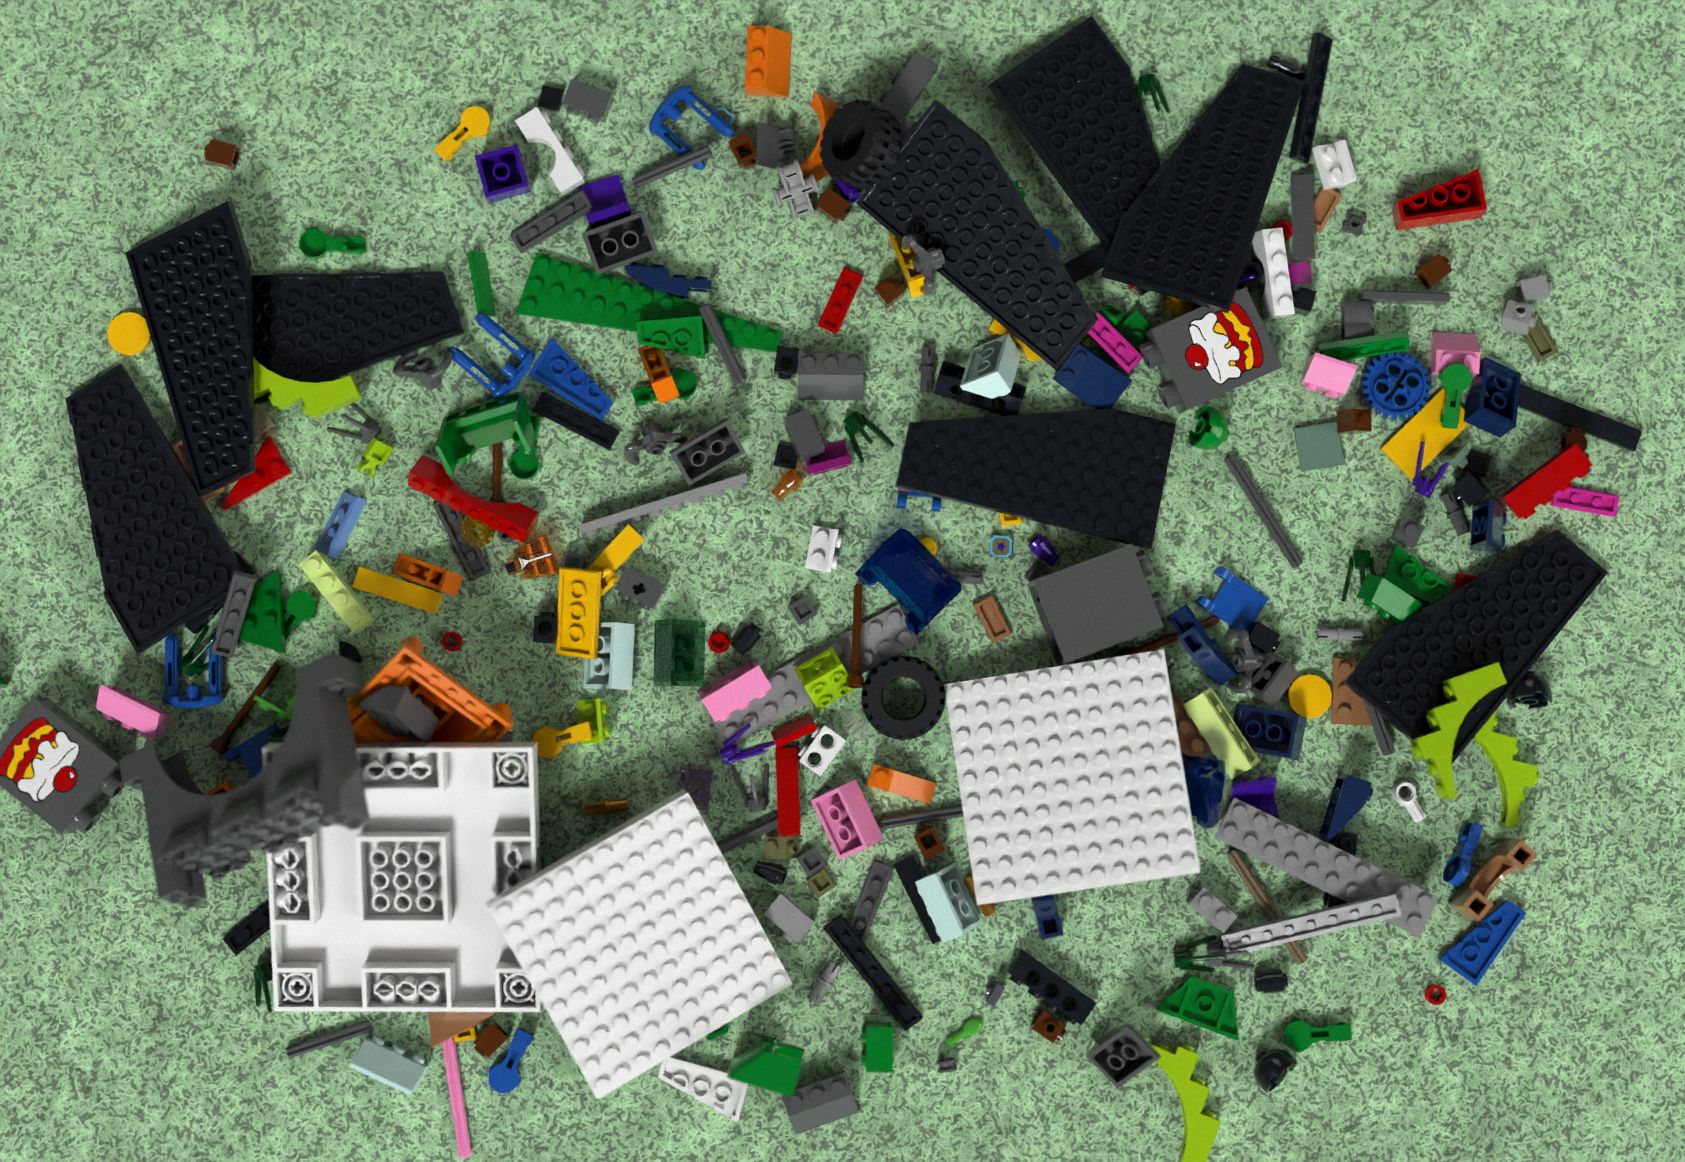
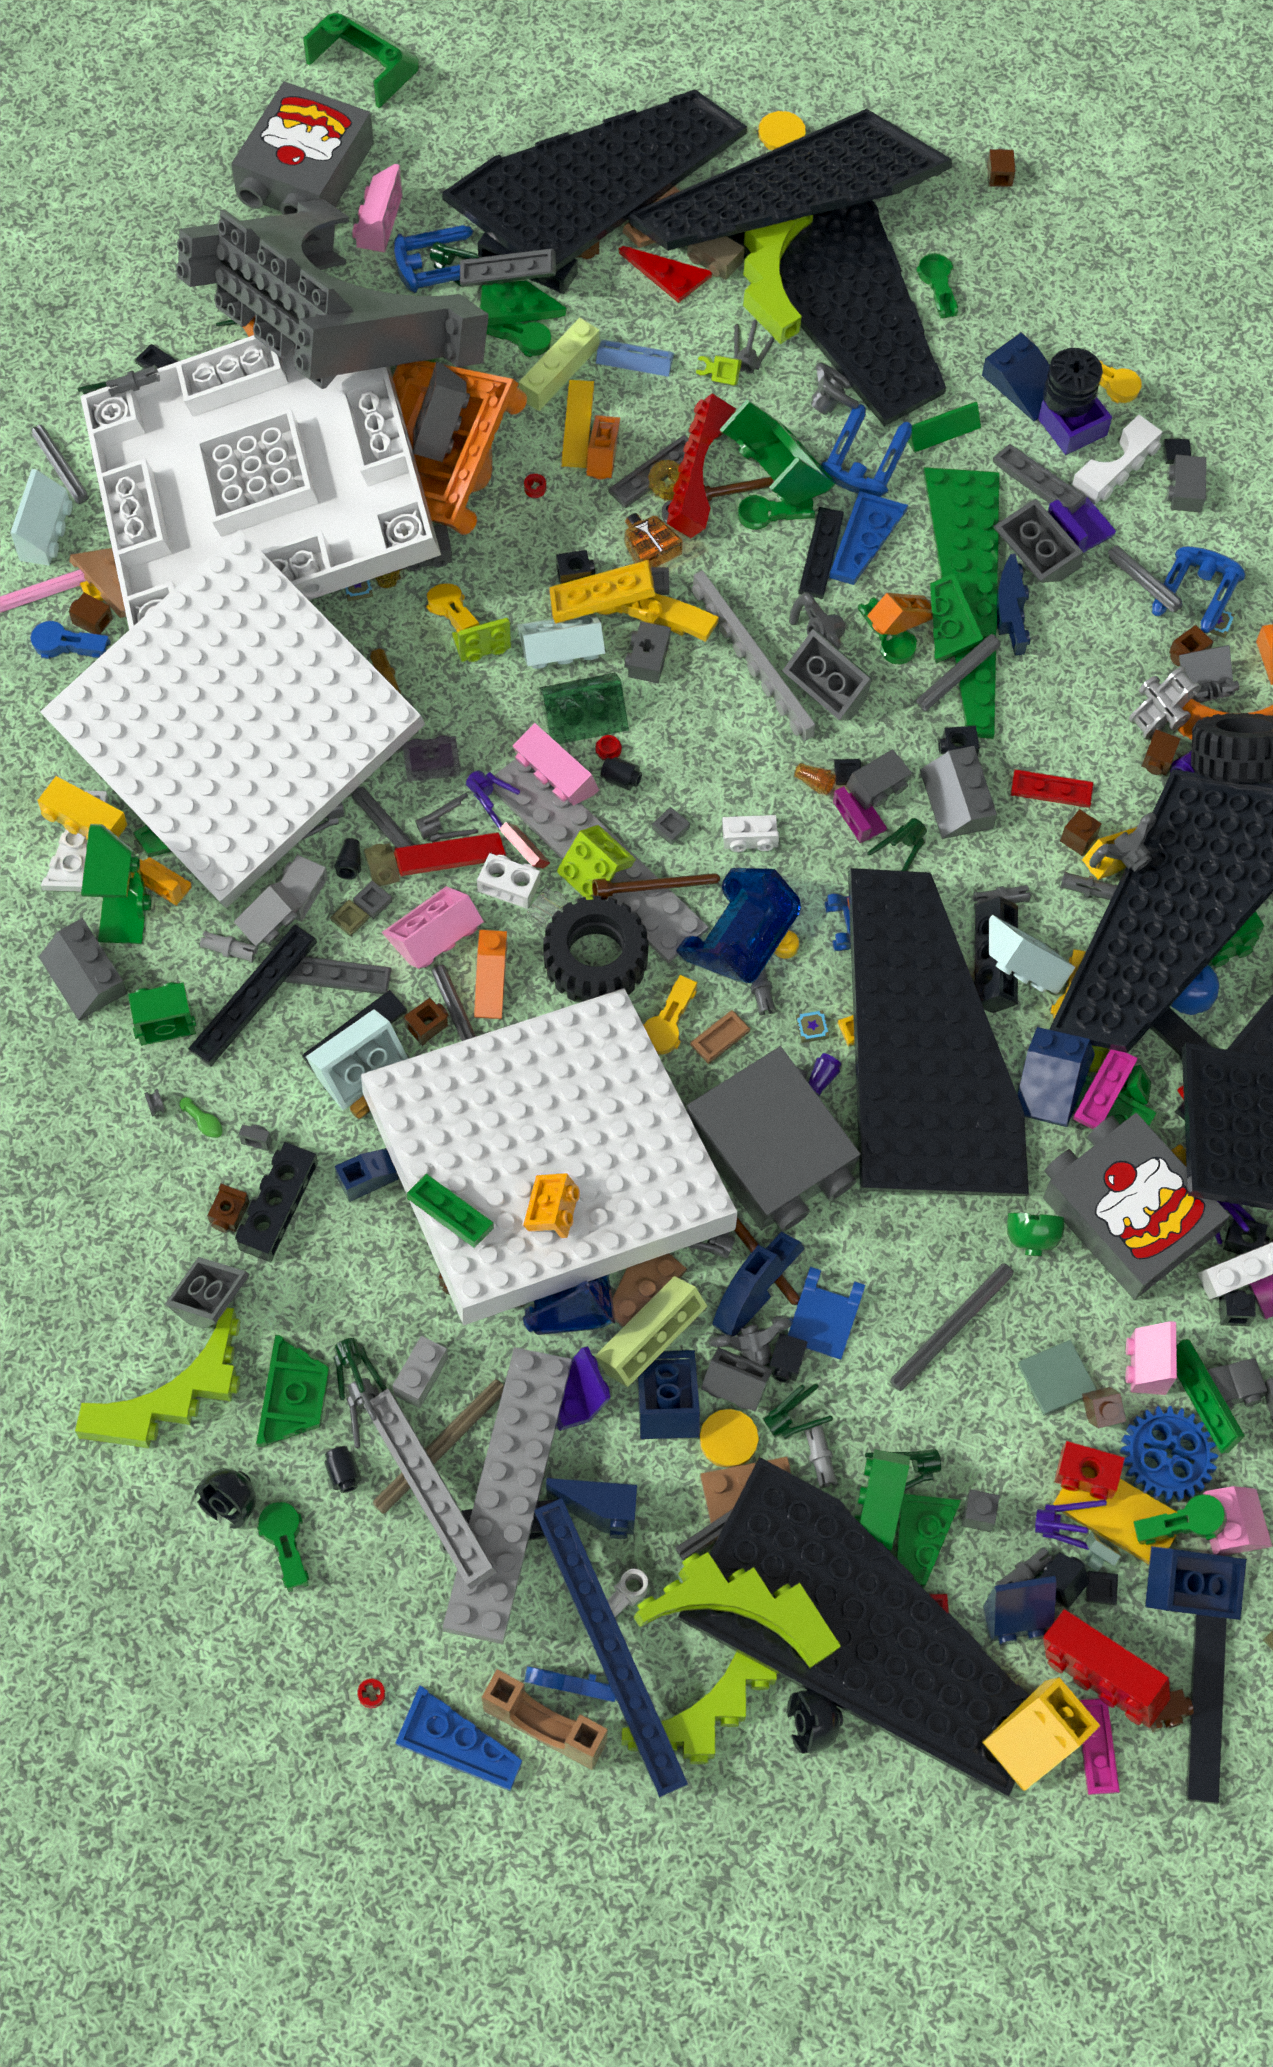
camera: 75 degrees right, 20 degrees down
none -> yellow brick [37,776,127,840]
none -> dark grey pin [106,365,160,397]
none -> light orange bracket [140,857,192,906]
none -> light grey brick [234,882,302,946]
none -> green plate [407,1174,494,1248]
none -> light orange bracket [523,1173,580,1238]
none -> dark blue plate [534,1498,688,1799]
none -> yellow piece [643,975,697,1055]
none -> dark green plant [762,1383,833,1439]
none -> dark blue slope [982,332,1050,422]
none -> yellow slope [983,1677,1100,1791]
none -> black wheel [1043,348,1103,417]
none -> red brick [1054,1441,1125,1500]
none -> dark grey pin [1060,871,1117,900]

